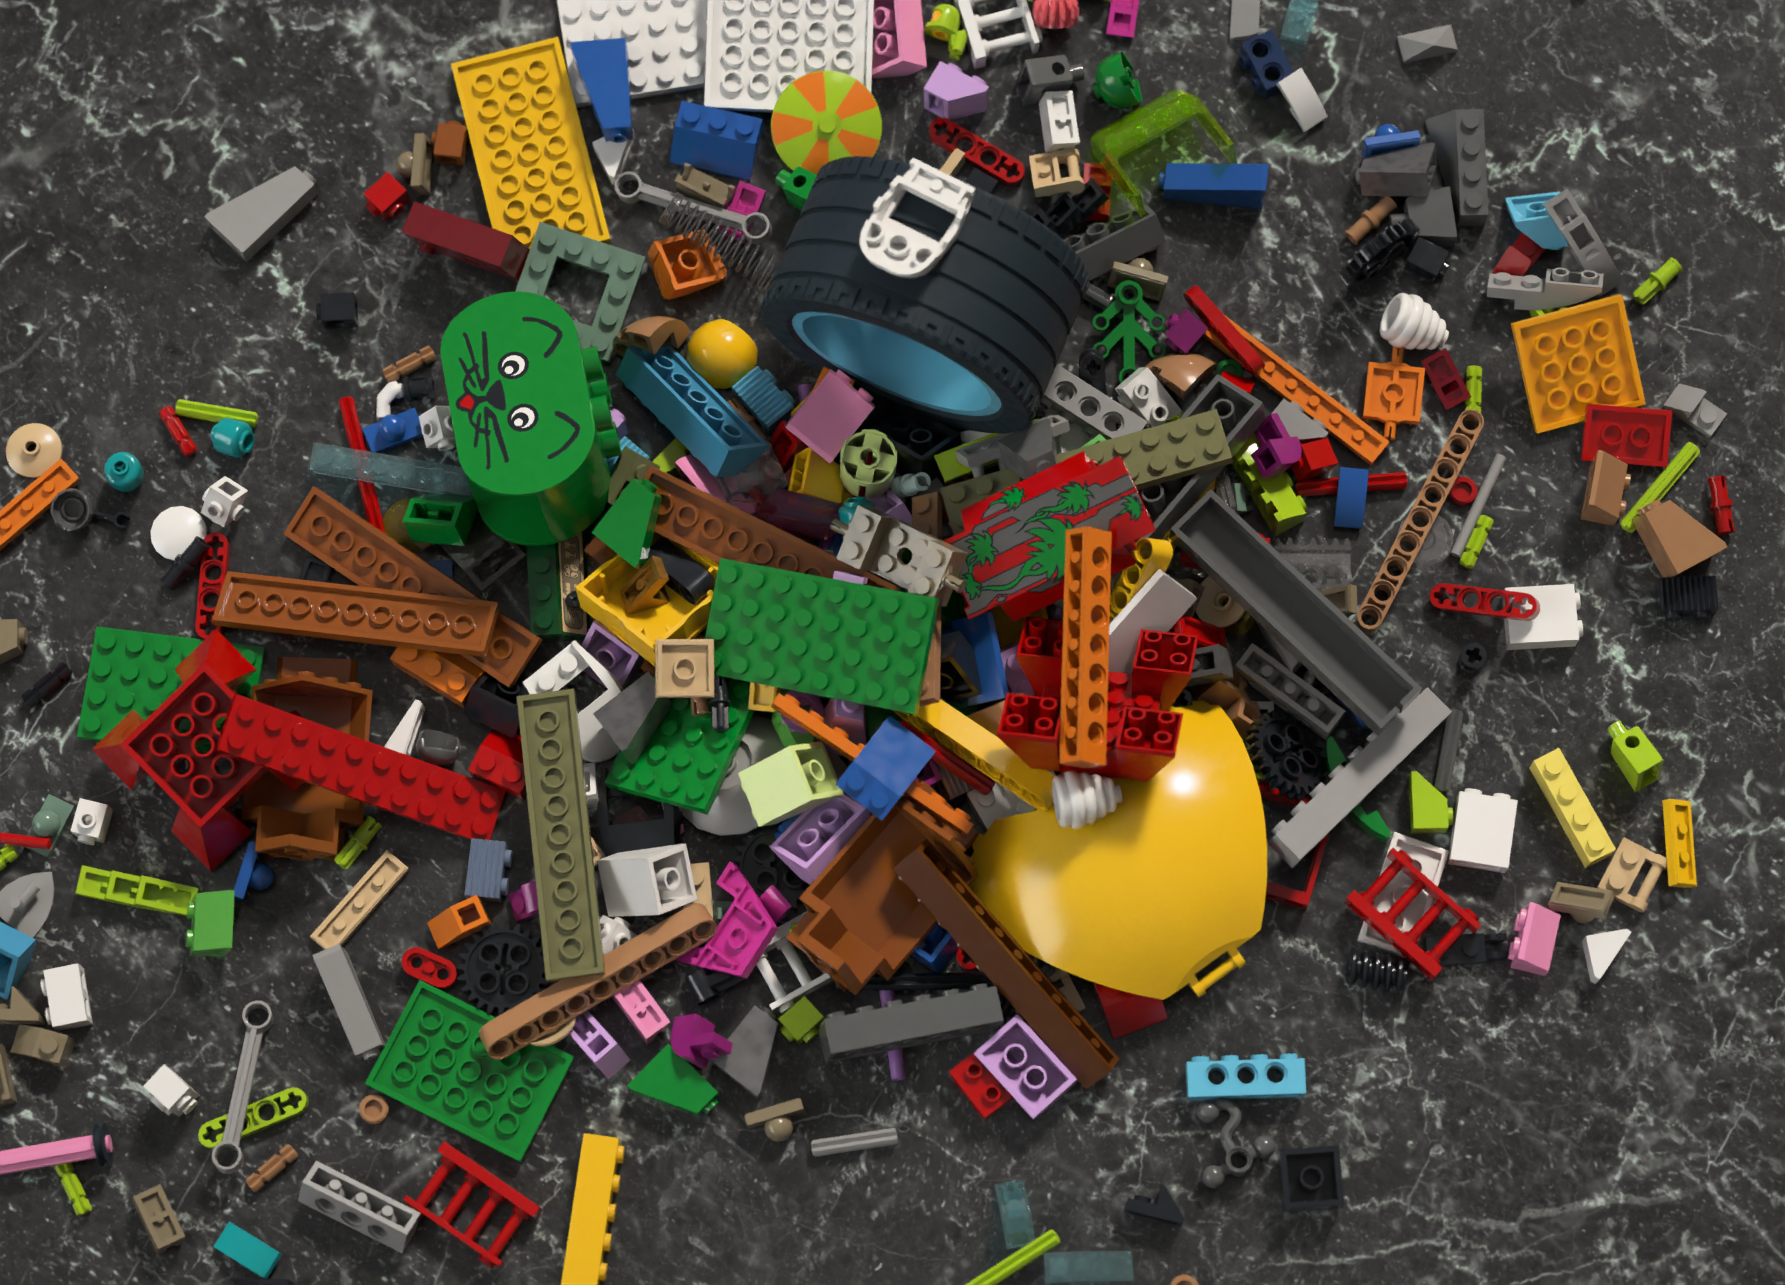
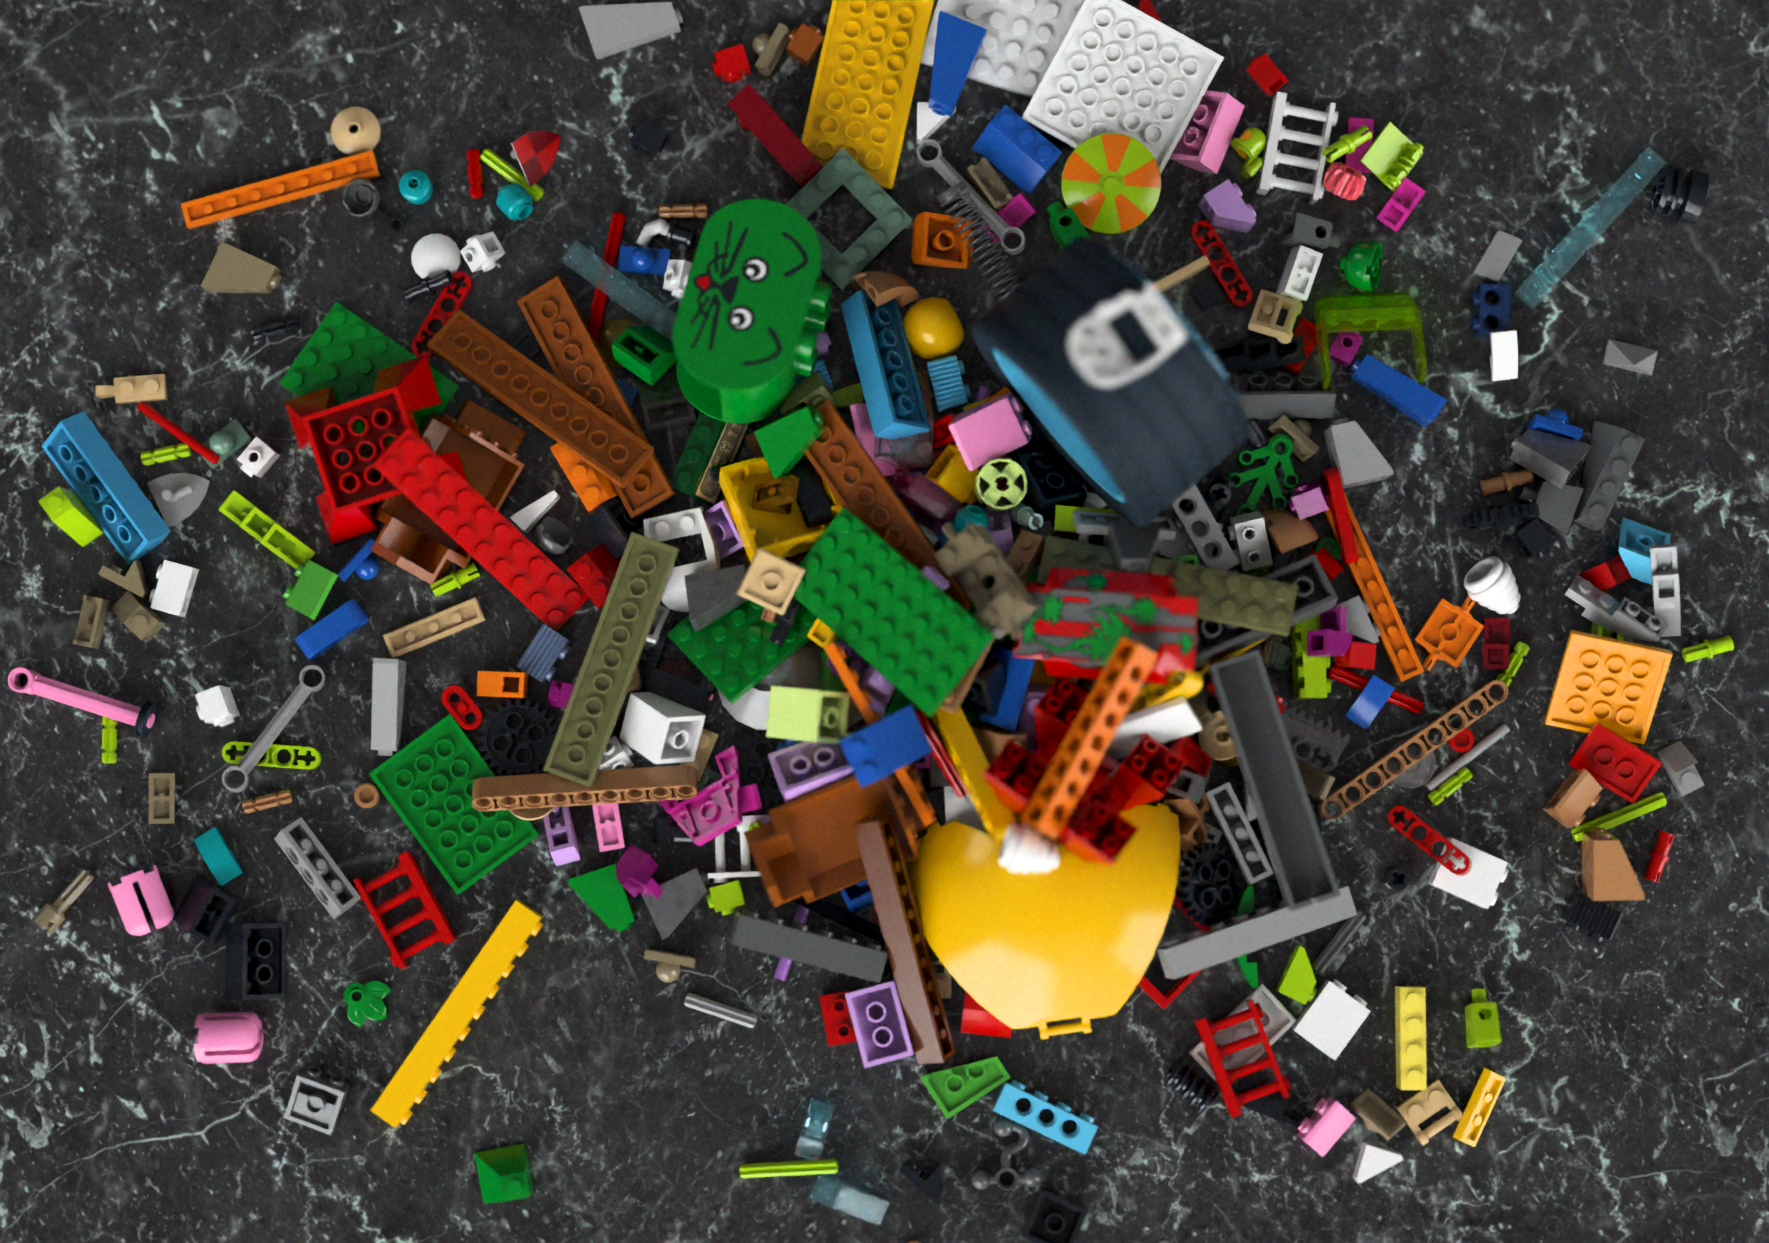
camera: 25 degrees right, 10 degrees up
none -> blue beam [295,599,369,661]
none -> shield [510,130,561,187]
none -> bright green wing [919,1056,1011,1119]
none -> light grey slope [1323,418,1394,489]
none -> magenta brick [1325,326,1364,368]

